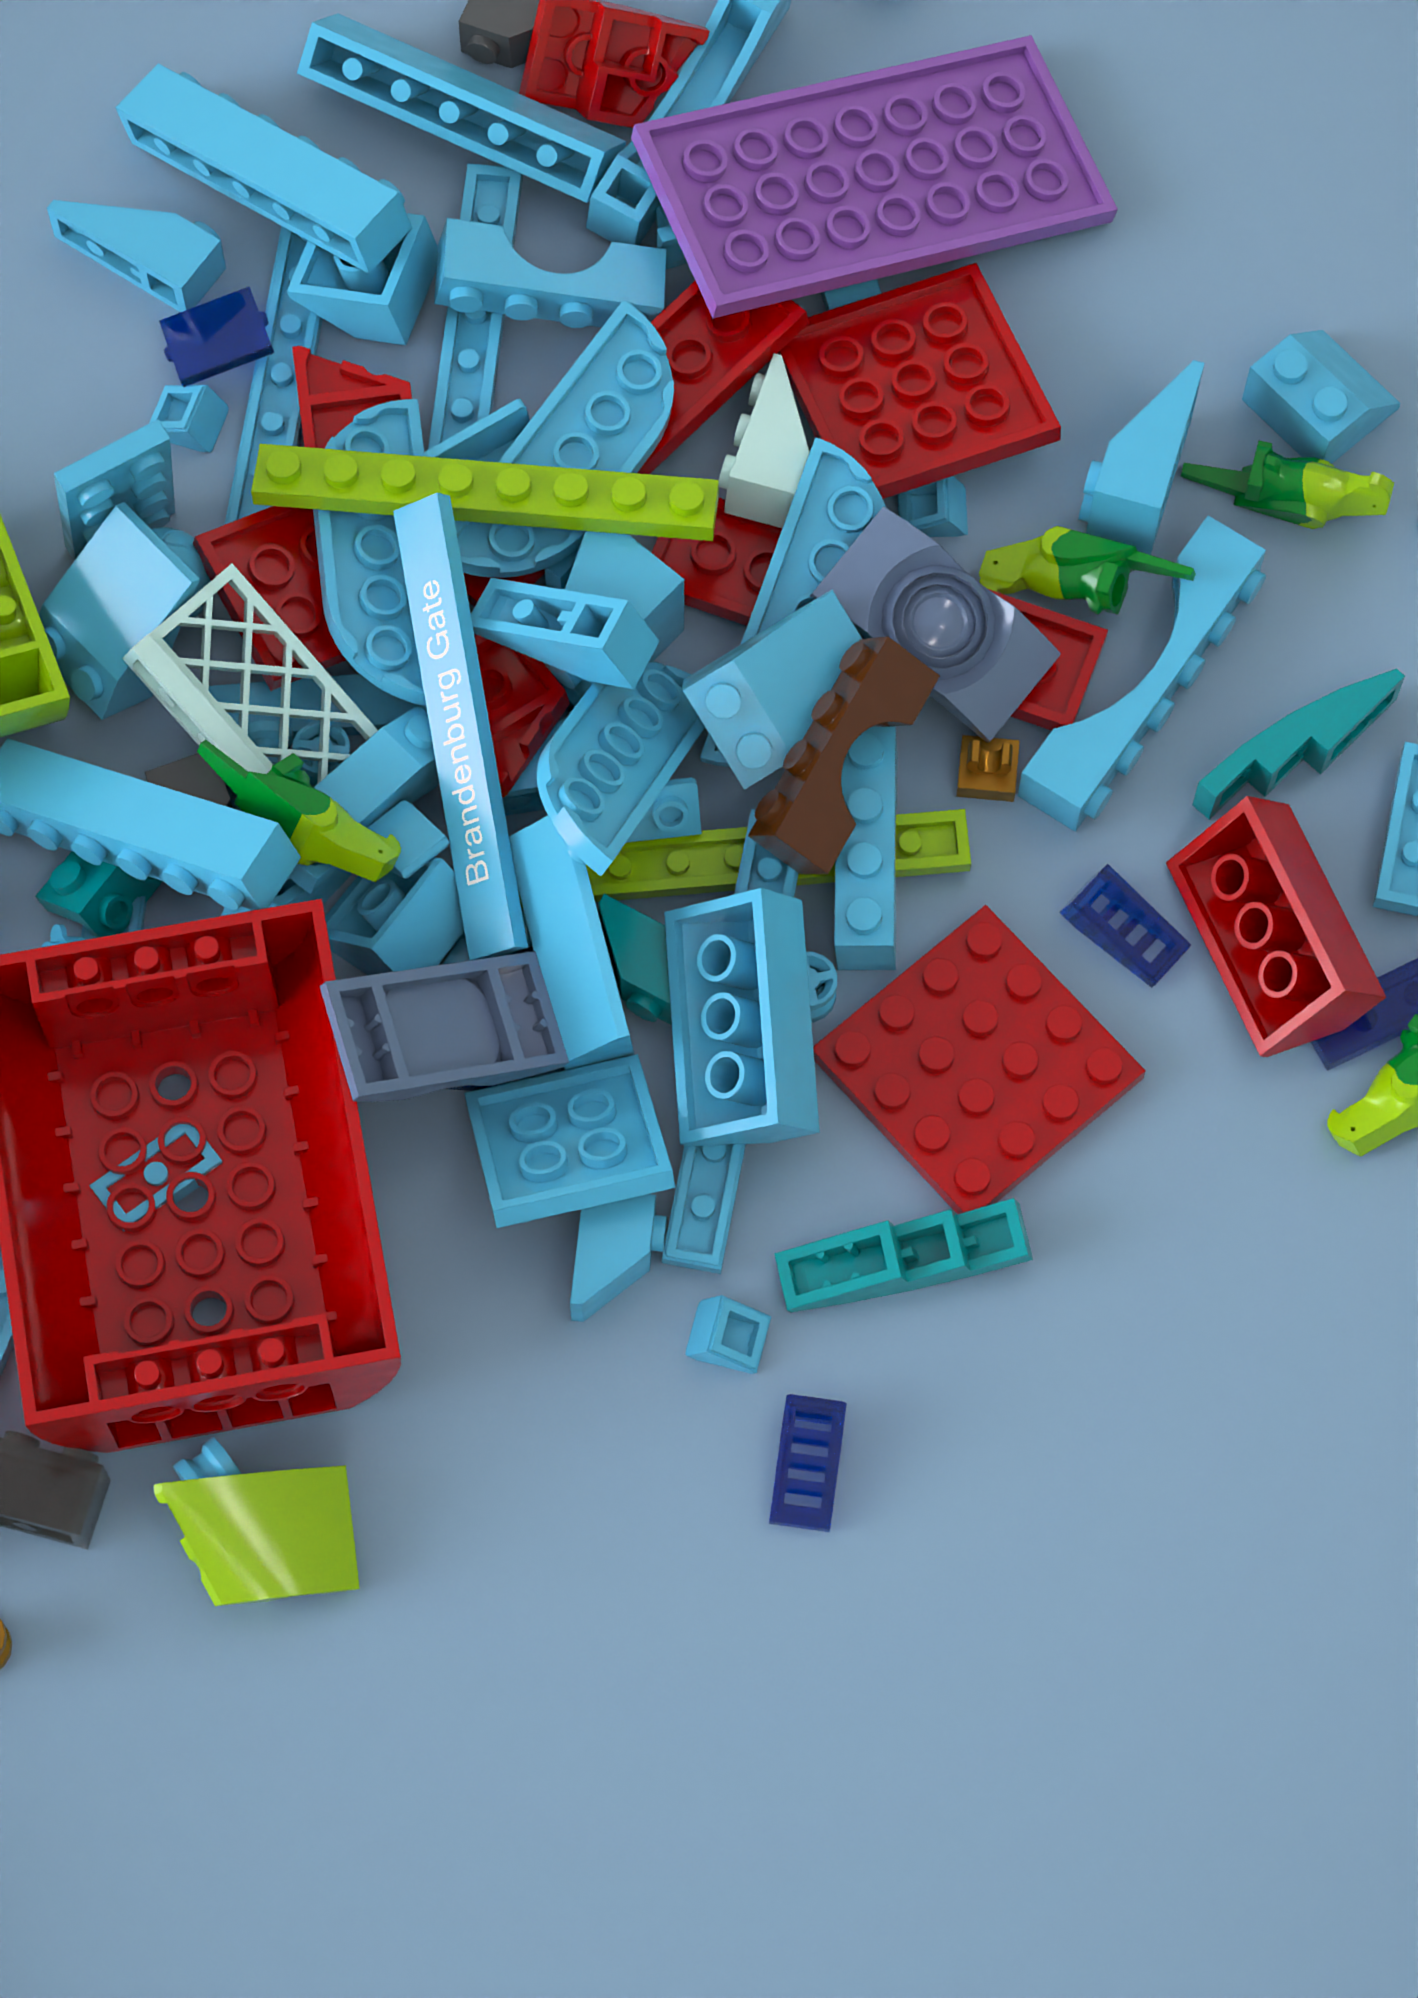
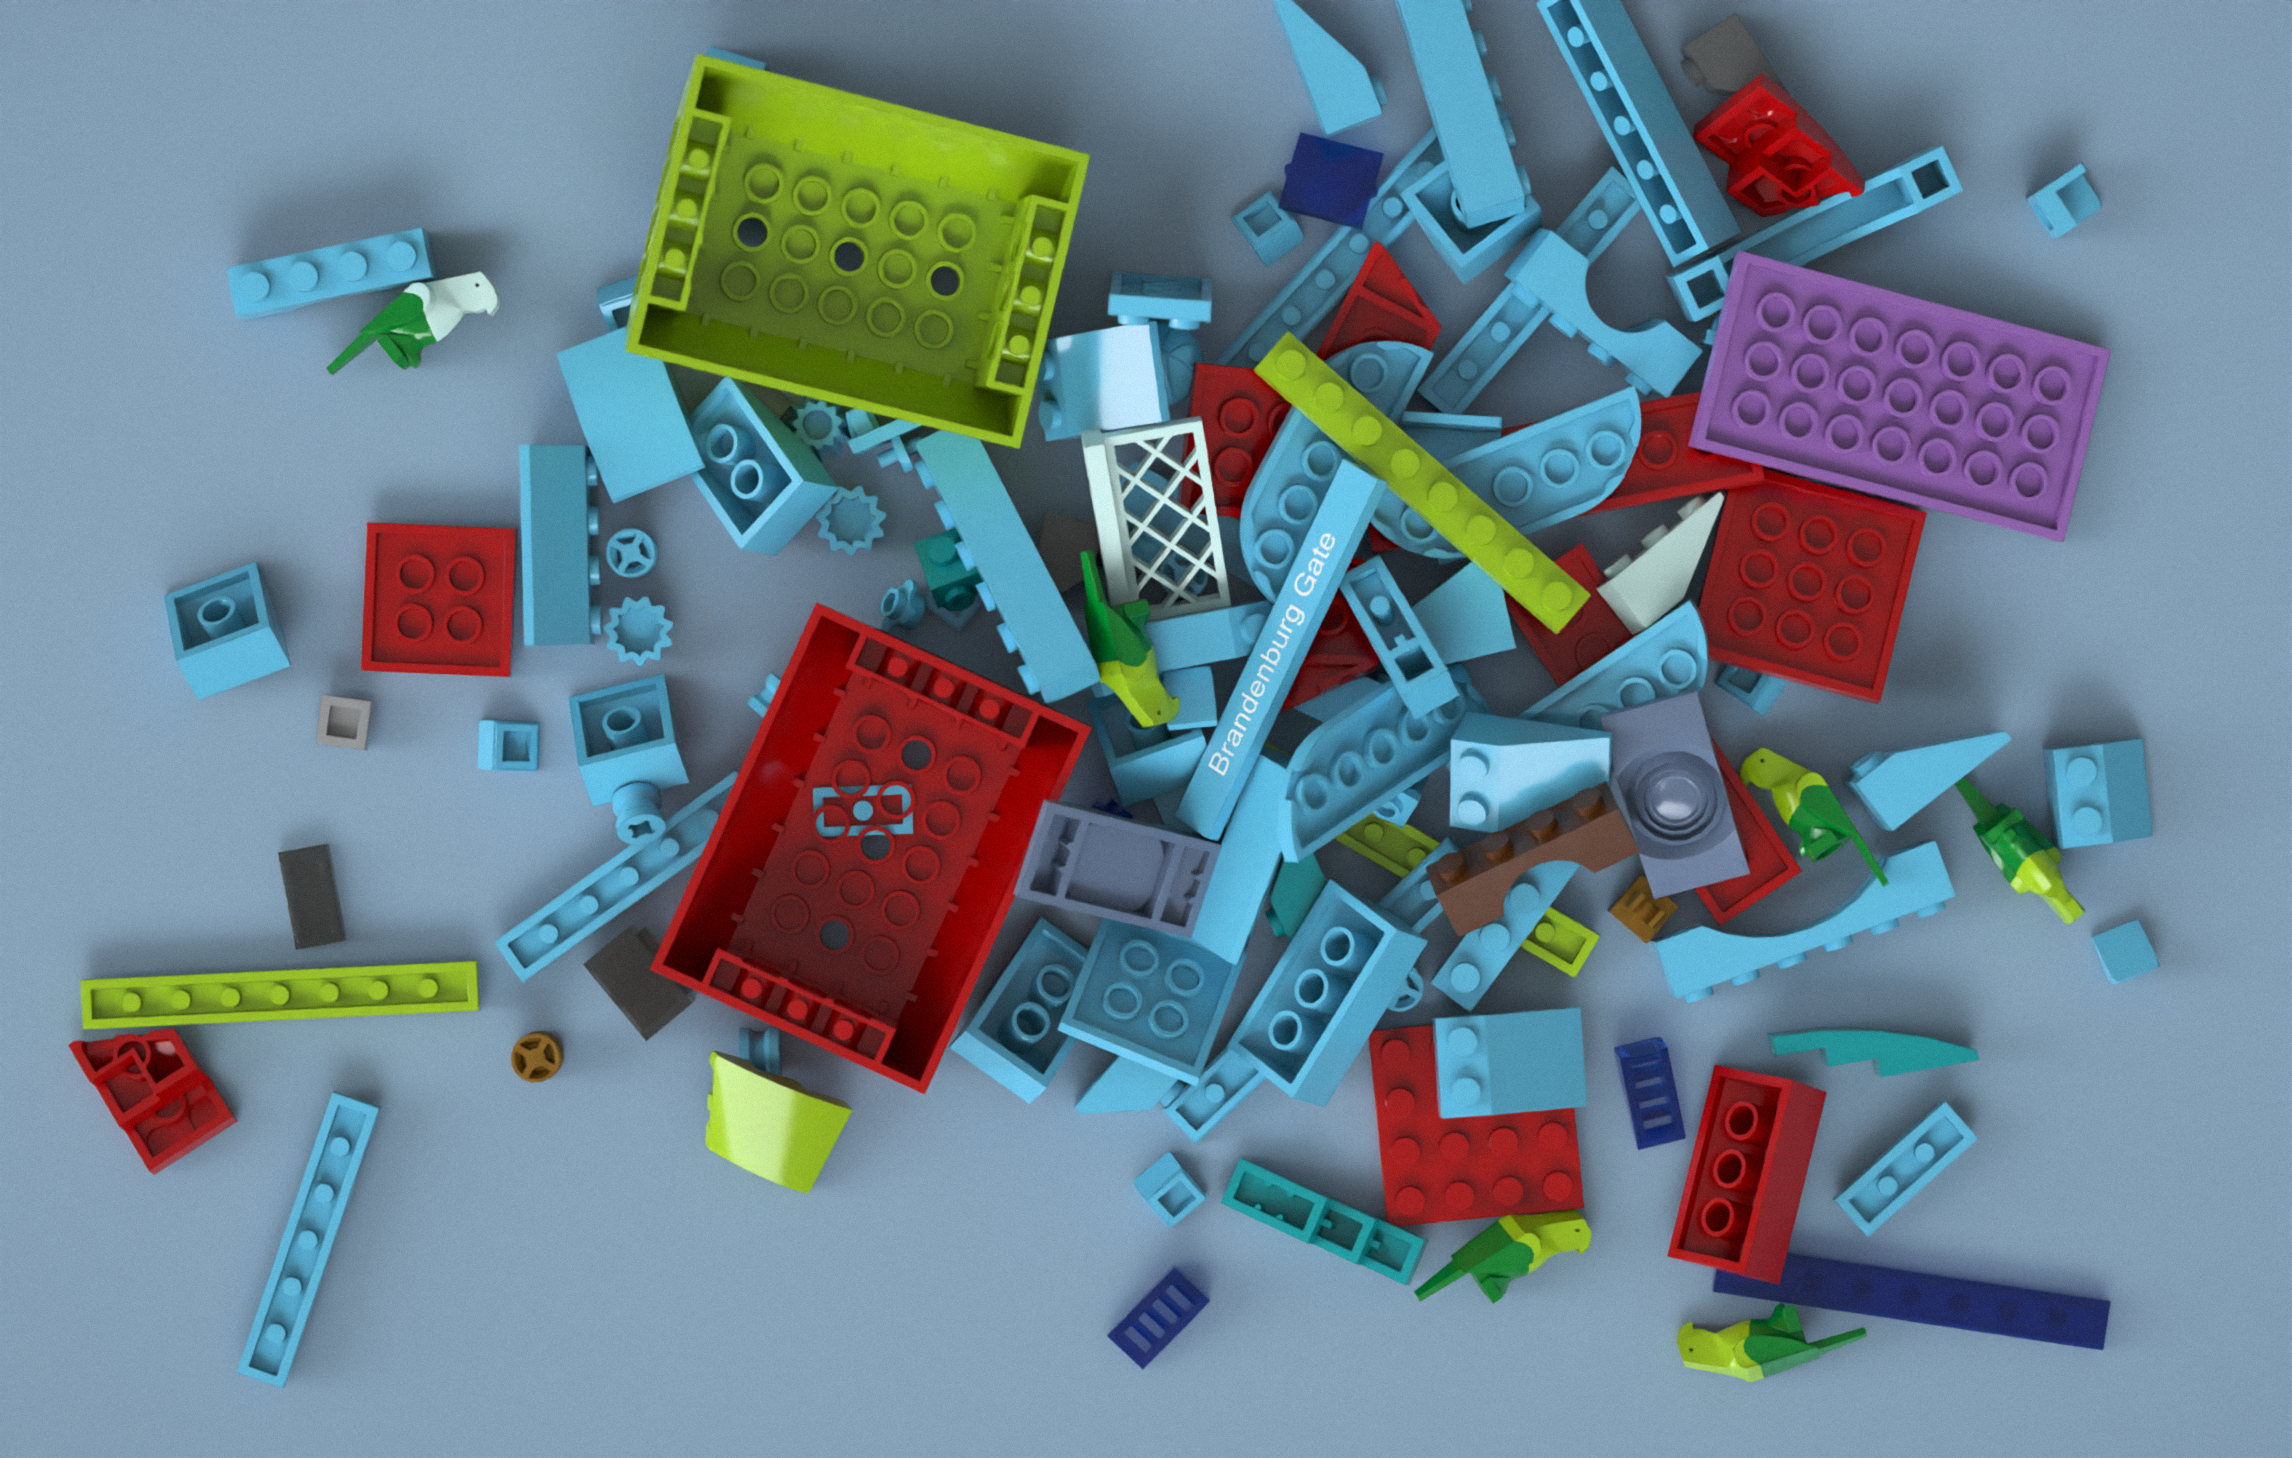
camera: 30 degrees right, 20 degrees up
none -> medium azure slope [949,917,1089,1104]
none -> animal [1414,1209,1592,1304]
none -> medium azure slope [1432,1007,1587,1119]

